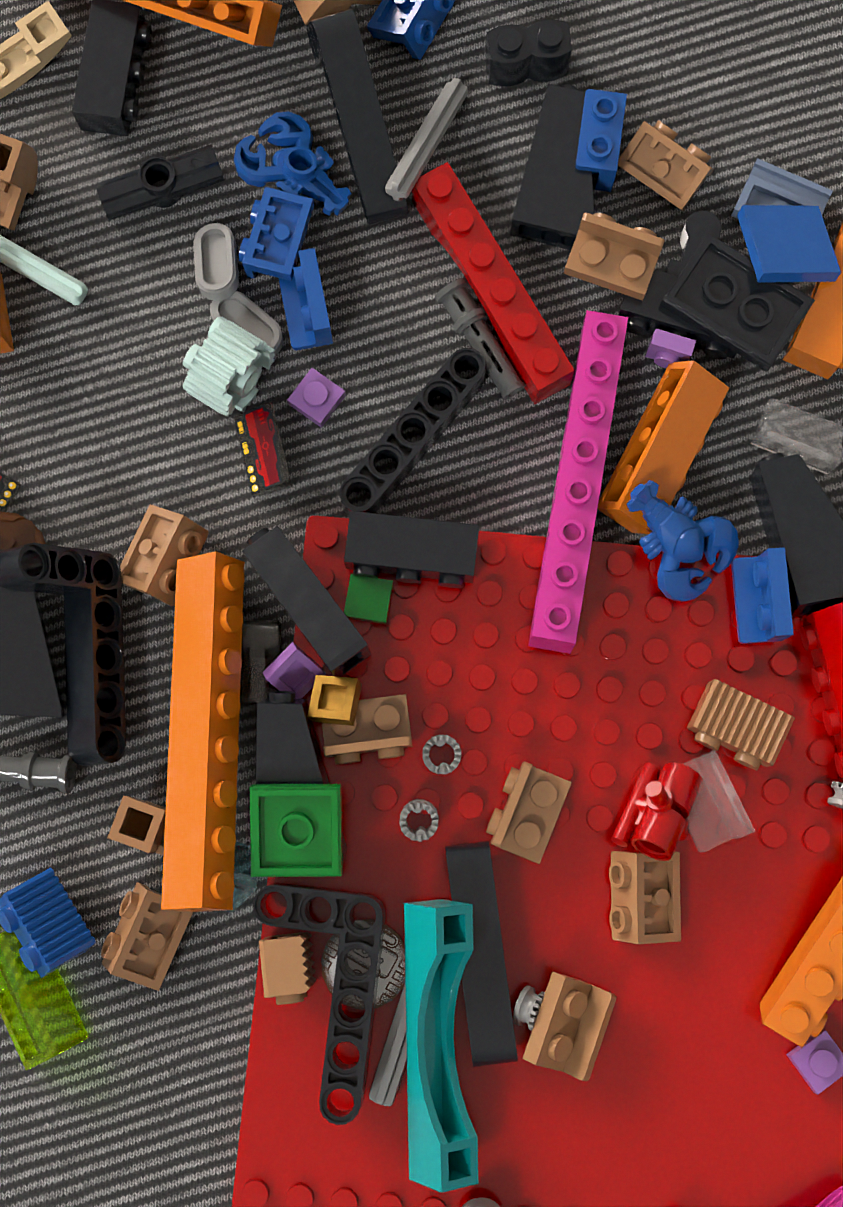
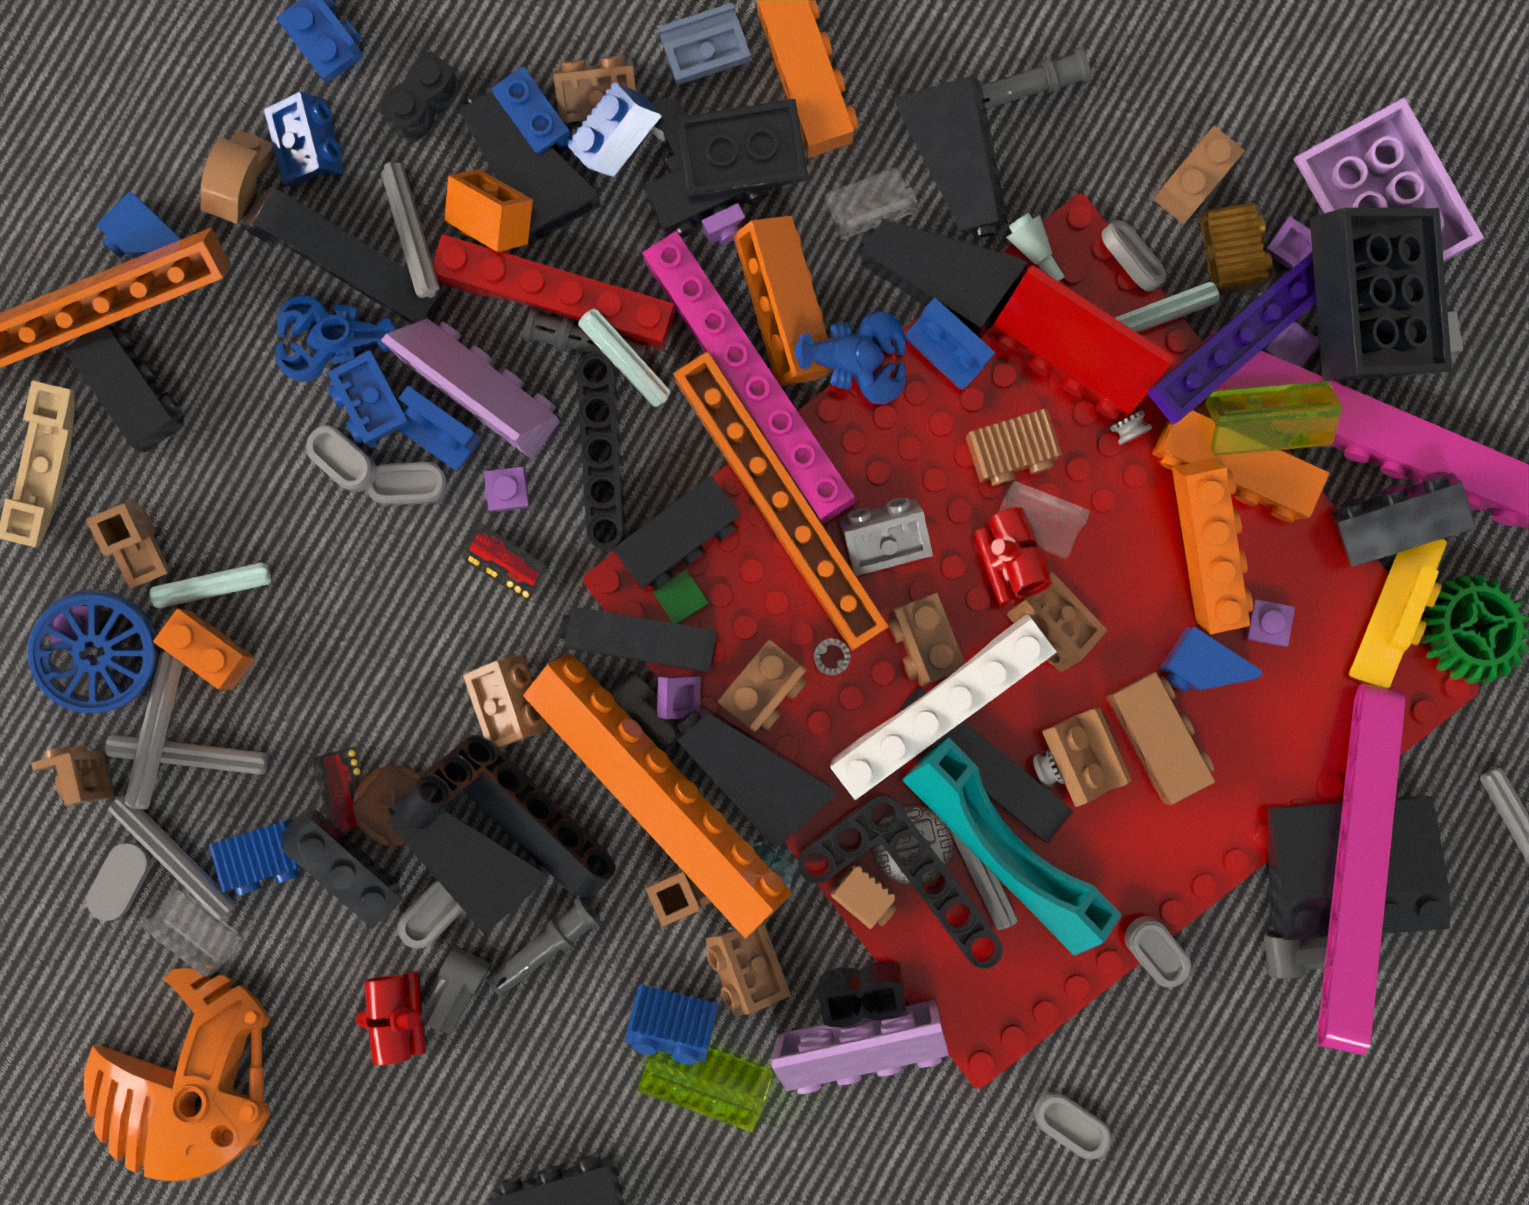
camera: 45 degrees left, 5 degrees up
black piece [95,144,225,220] -> none
light aqua brick [183,317,275,417] -> none
green plate [250,784,343,877] -> none
pearl gold plate [307,675,362,726] -> none
light grey bush [399,799,439,842] -> none
medium nougat bracket [564,213,665,301] -> none
blue tile [737,205,841,282] -> none
none -> lavender slope [381,319,560,459]
none -> orange brick [444,169,533,253]
none -> brick [568,83,662,178]
none -> light aqua axle [579,308,670,407]
none -> orange brick [673,351,889,651]
none -> lavender slope [771,999,949,1094]
none -> black brick [818,961,906,1027]
none -> white arch [830,614,1056,800]
none -> light grey bracket [839,498,933,576]
none -> medium nougat brick [1106,672,1215,805]
none -> blue slope [1159,626,1263,693]

